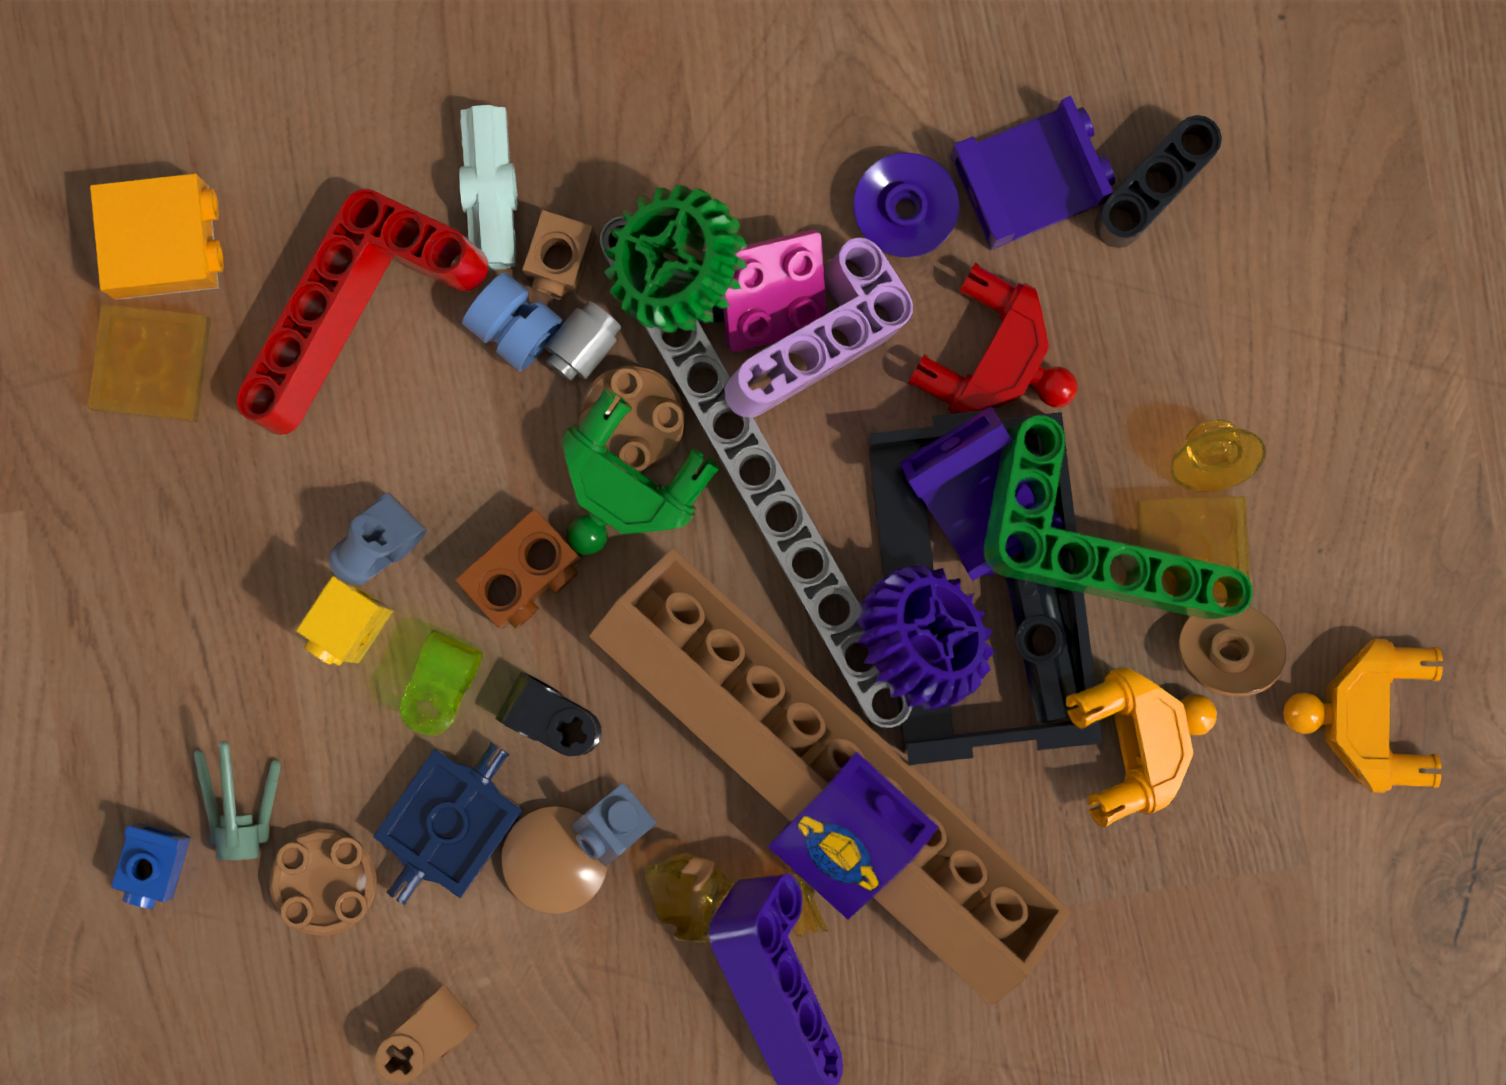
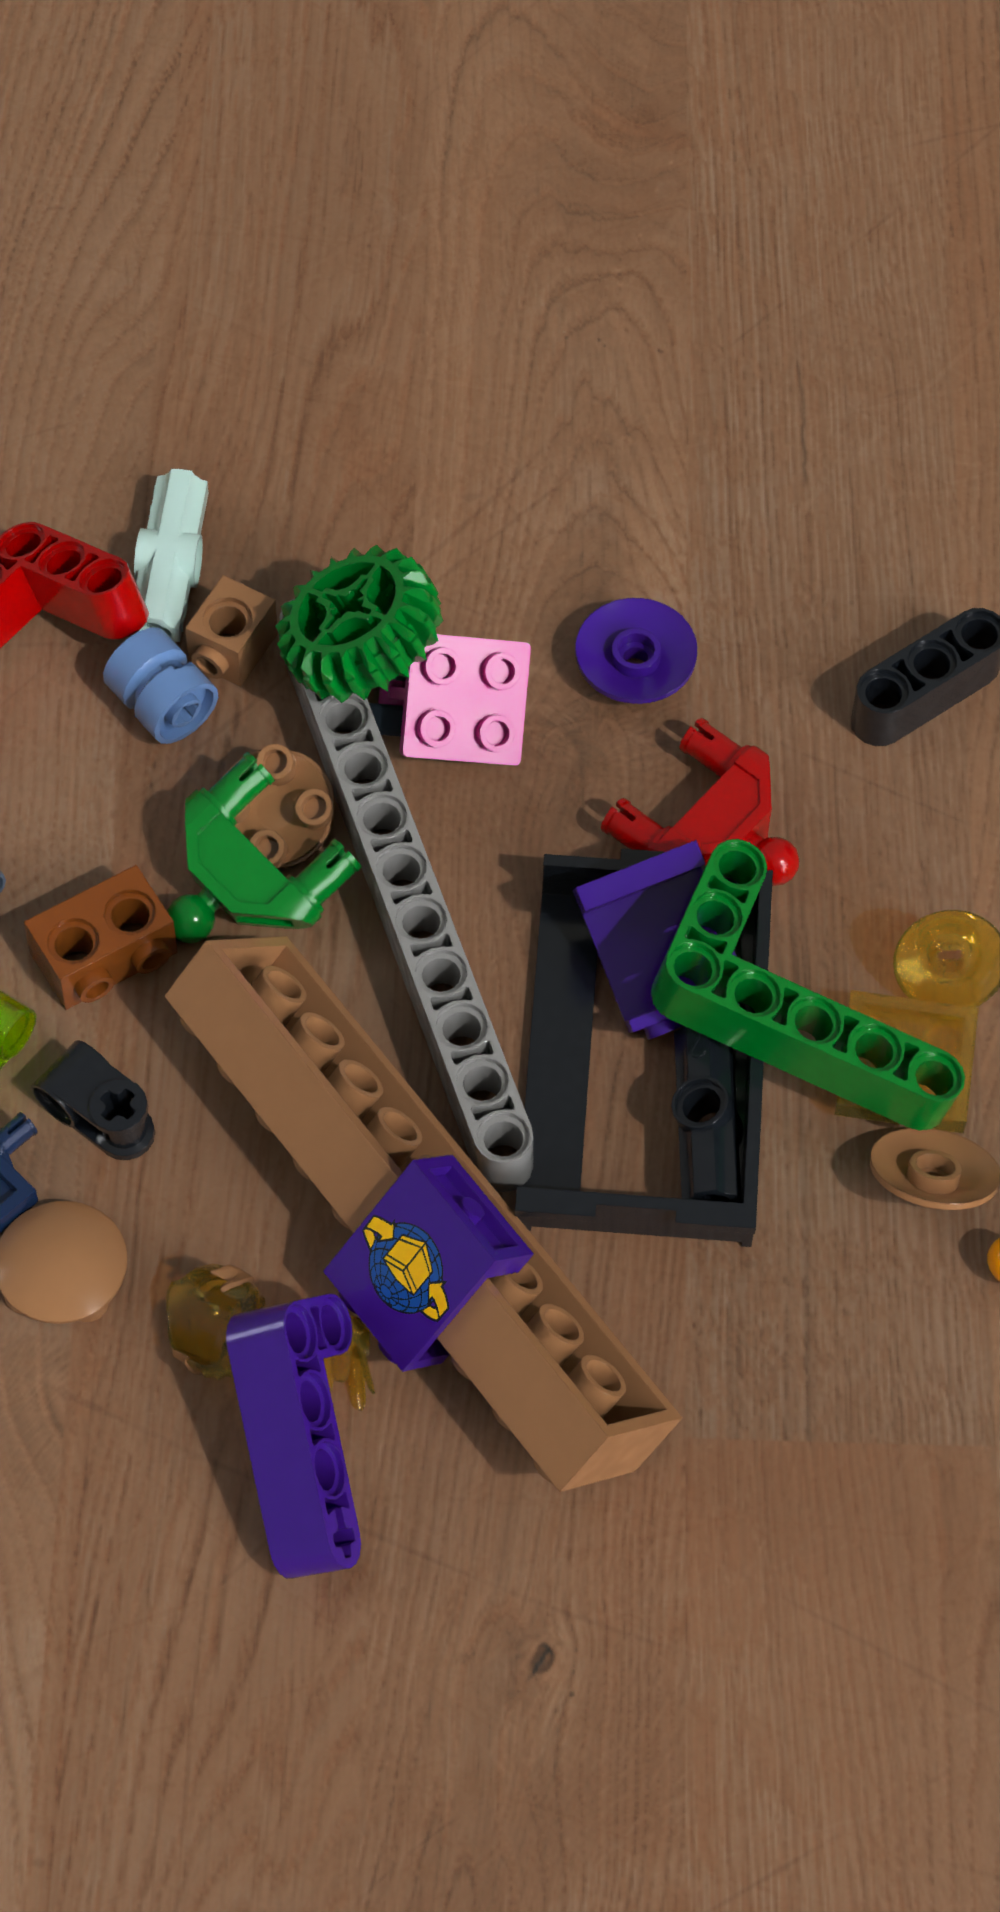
camera: 10 degrees right, 25 degrees down
light grey brick [544,301,621,381] -> none
sand blue bracket [571,783,657,867] -> none
lavender beam [725,238,913,418] -> none
dark purple gear [856,564,995,711] -> none
dark purple panel [950,96,1115,250] -> none
light orange connector [1066,666,1217,827] -> none

